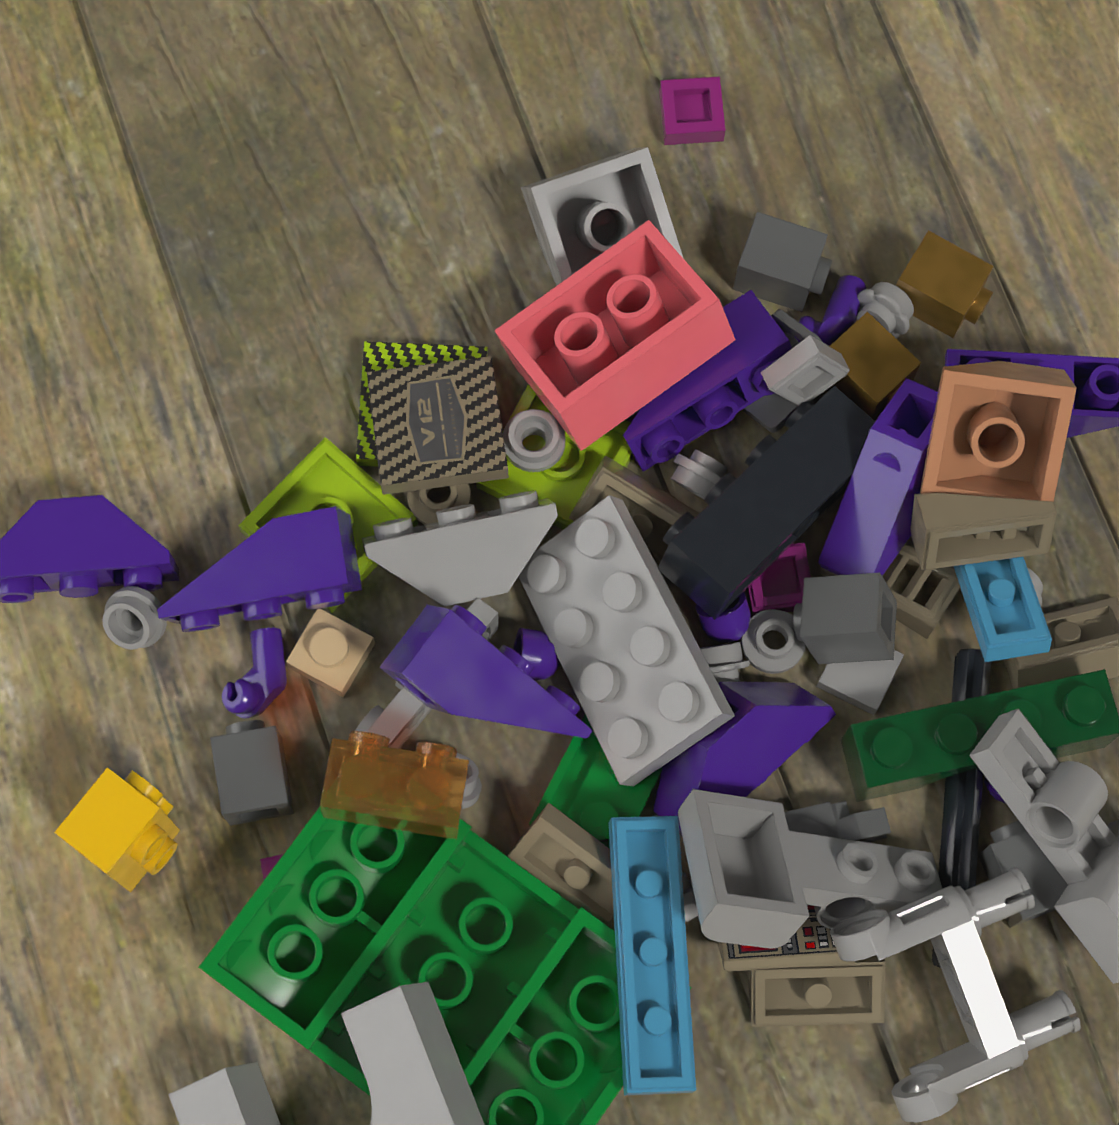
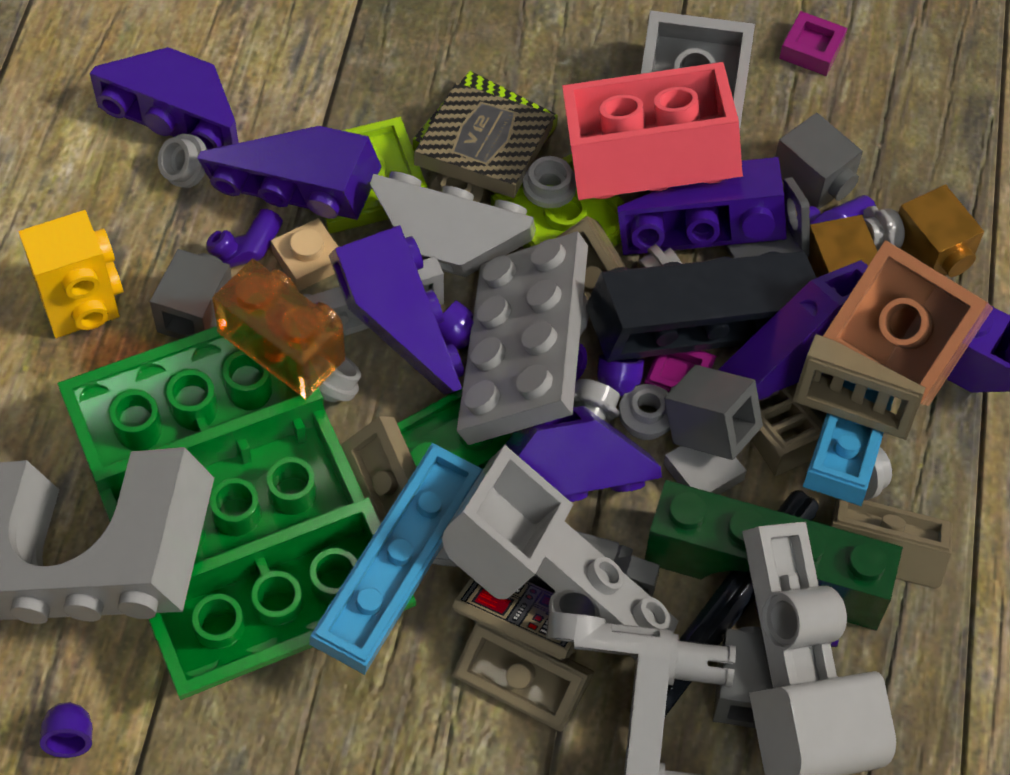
camera: 30 degrees right, 15 degrees down
light grey tile [760,335,850,406] -> none

